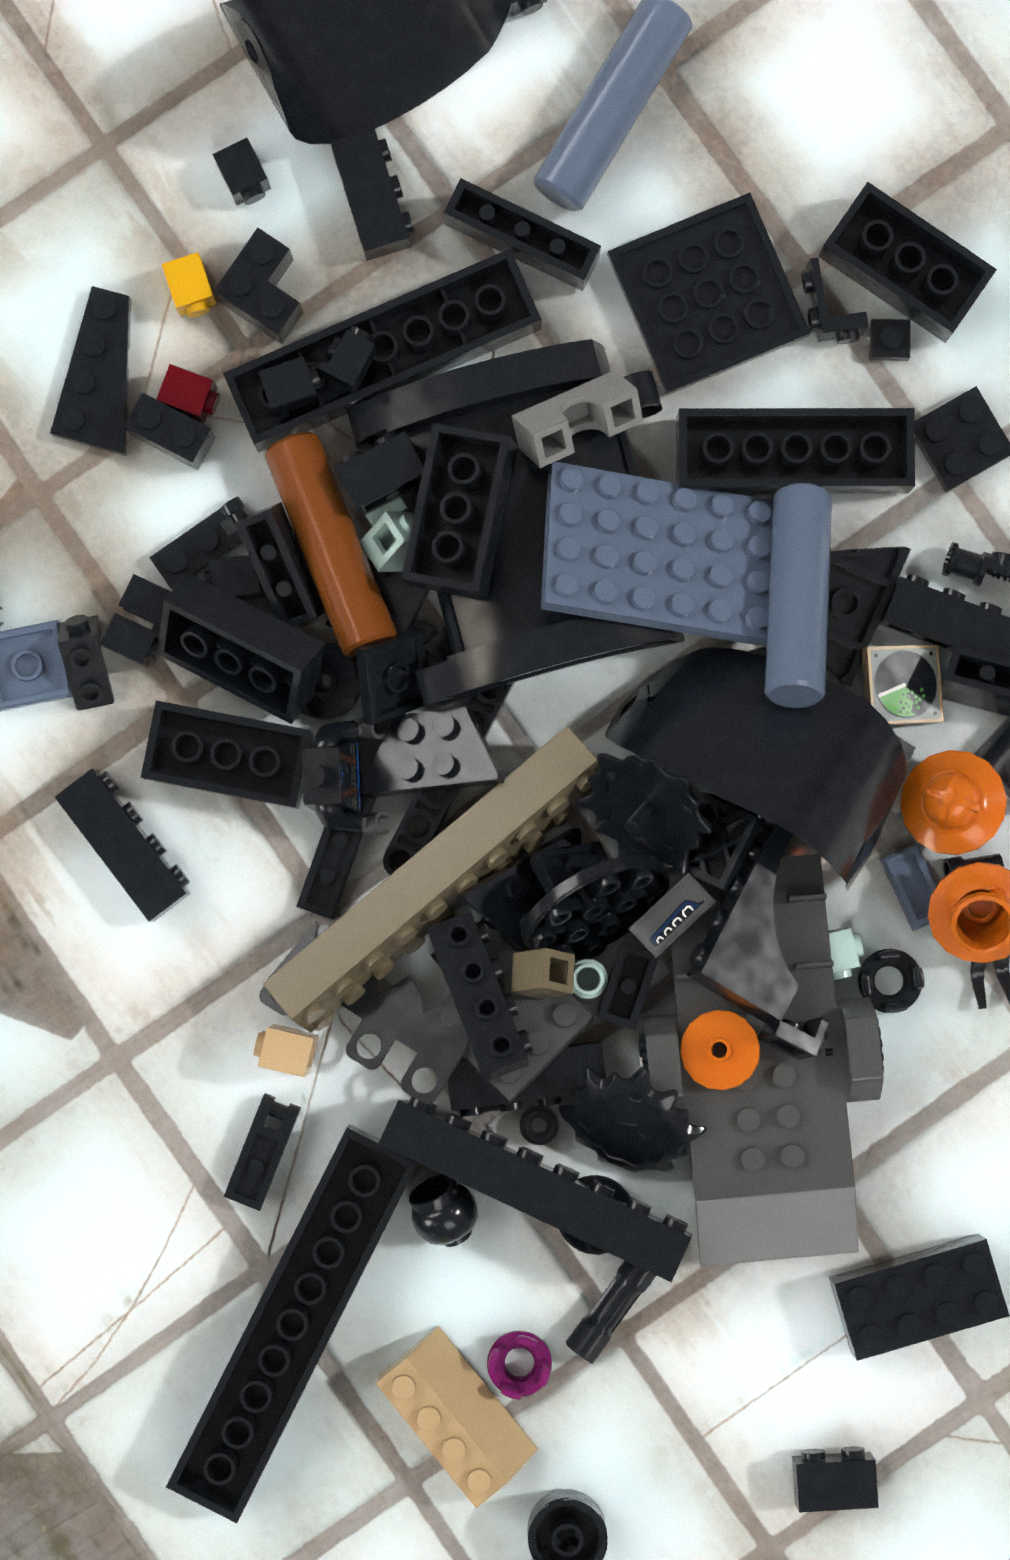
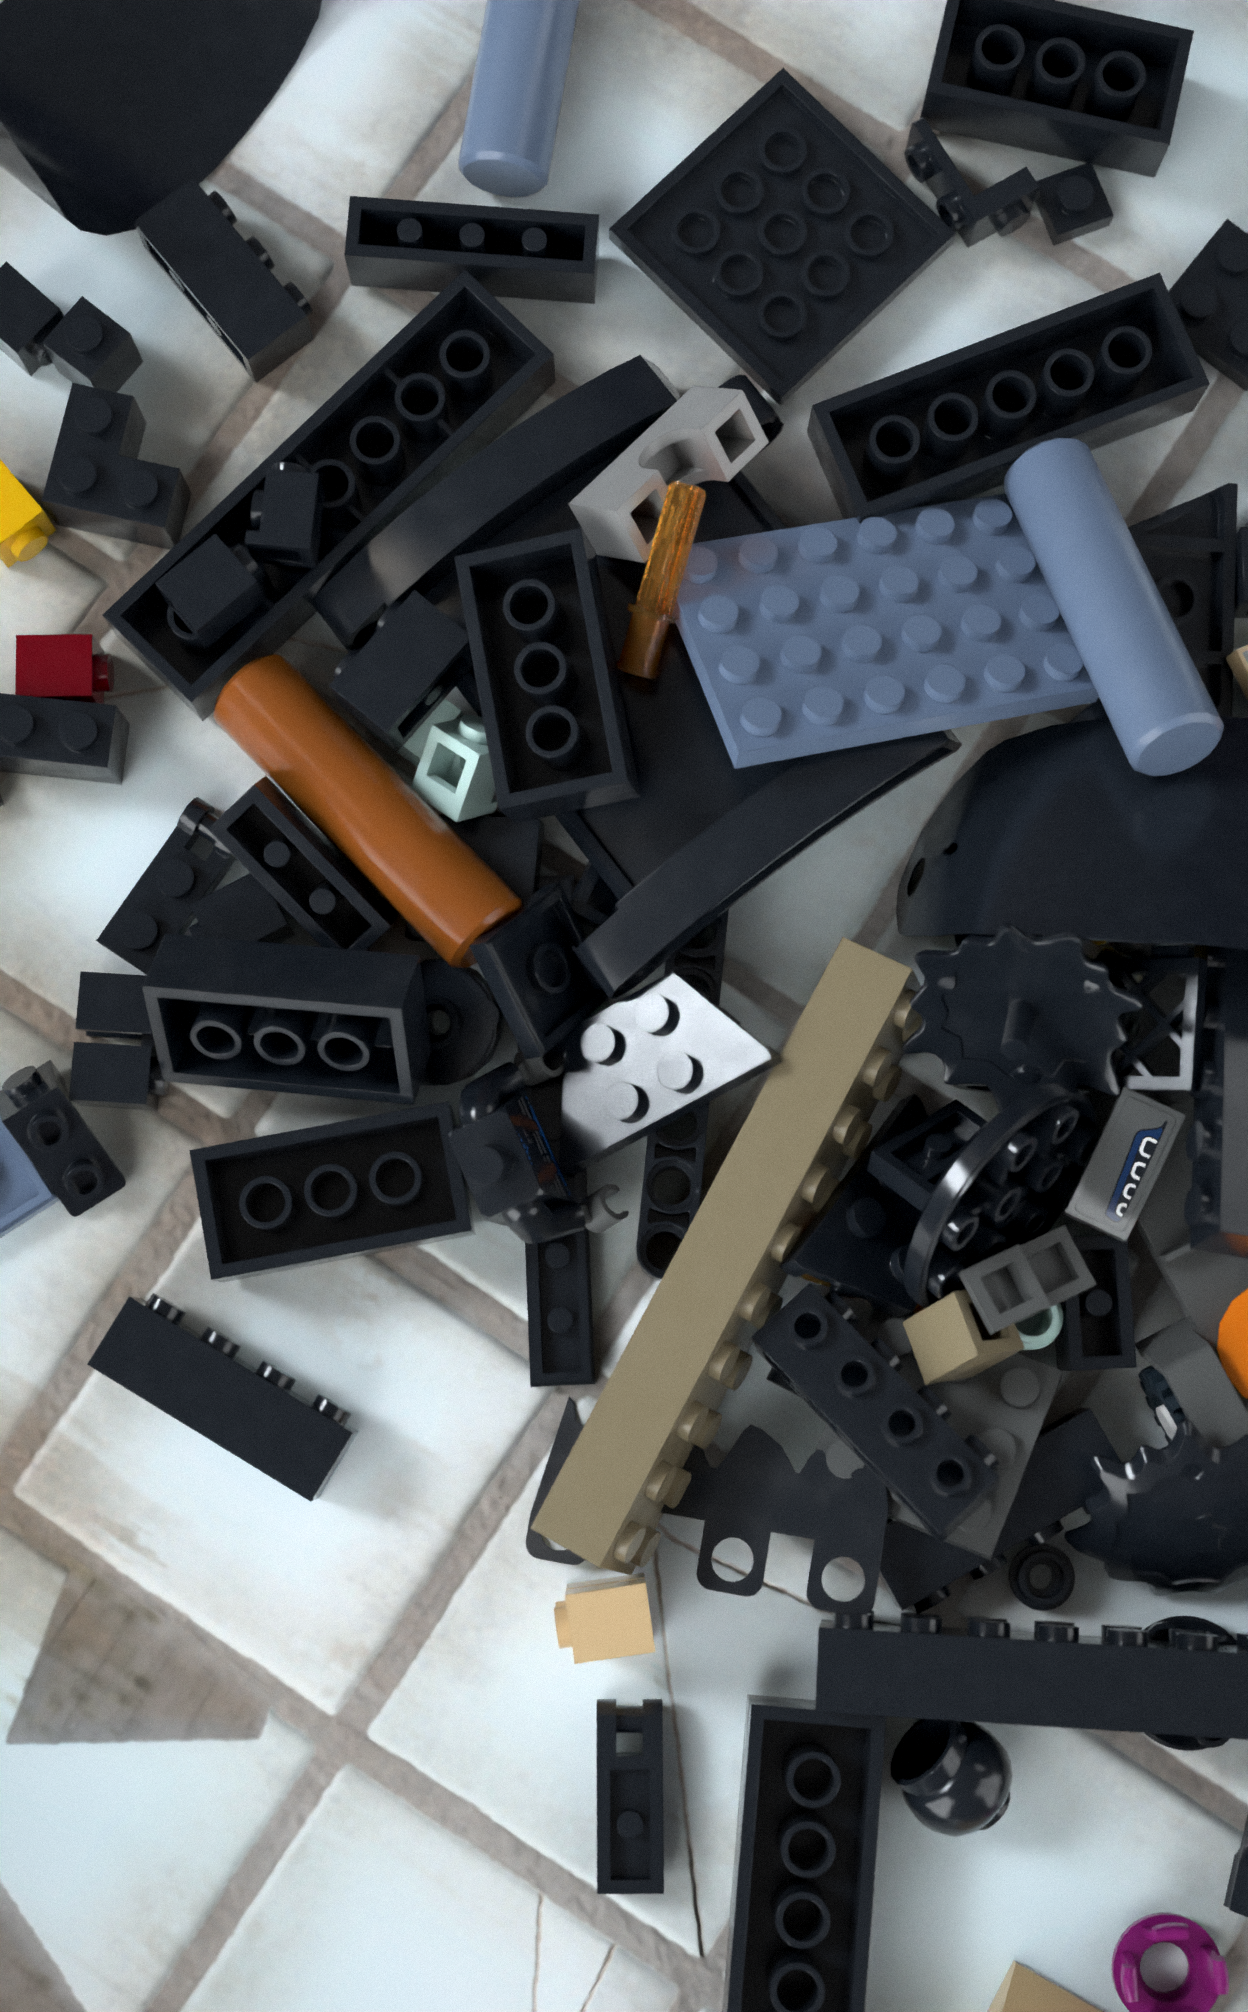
camera: 25 degrees left, 5 degrees down
none -> black brick [42,296,143,392]
none -> clear orange axle [616,481,706,679]
none -> dark grey slope [958,1225,1096,1335]

